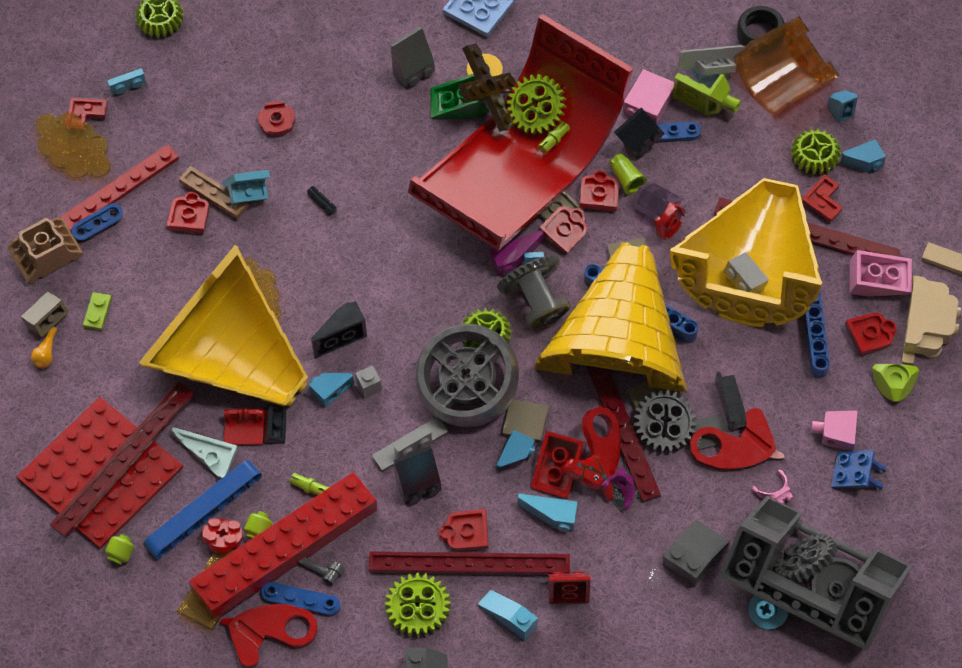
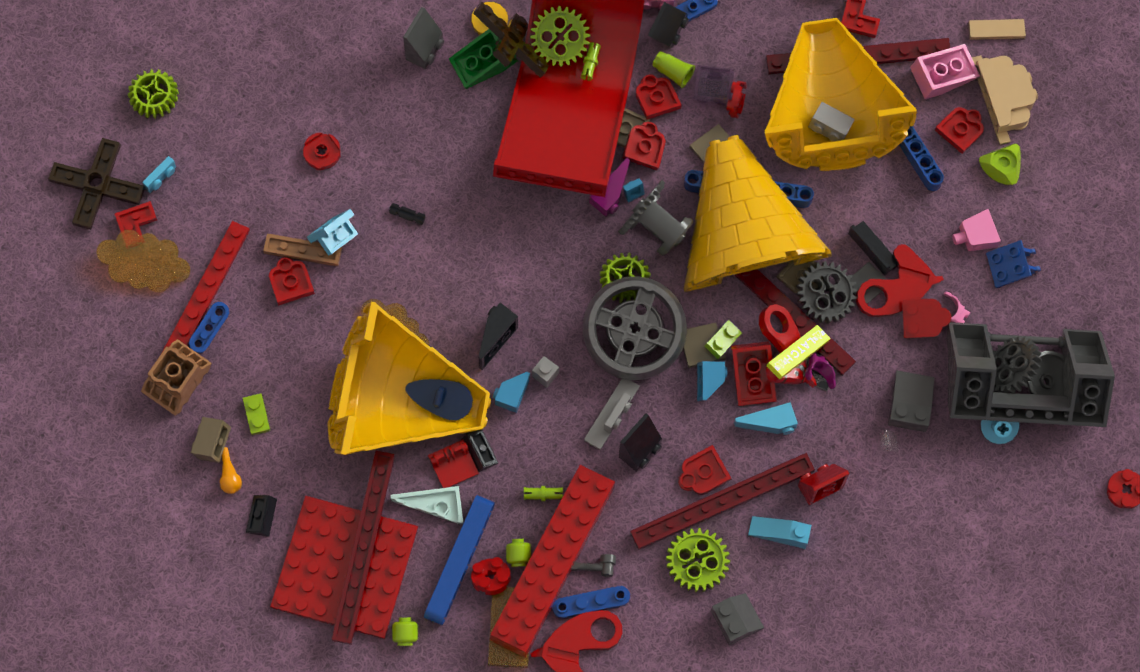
camera: 30 degrees left, 10 degrees up
none -> dark brown piece [48,138,145,230]
none -> black slope [246,495,277,536]
none -> dark blue shield [405,379,473,420]
none -> lime plate [704,320,742,359]
none -> neon yellow tile [767,325,831,379]
none -> red plate [902,299,951,338]

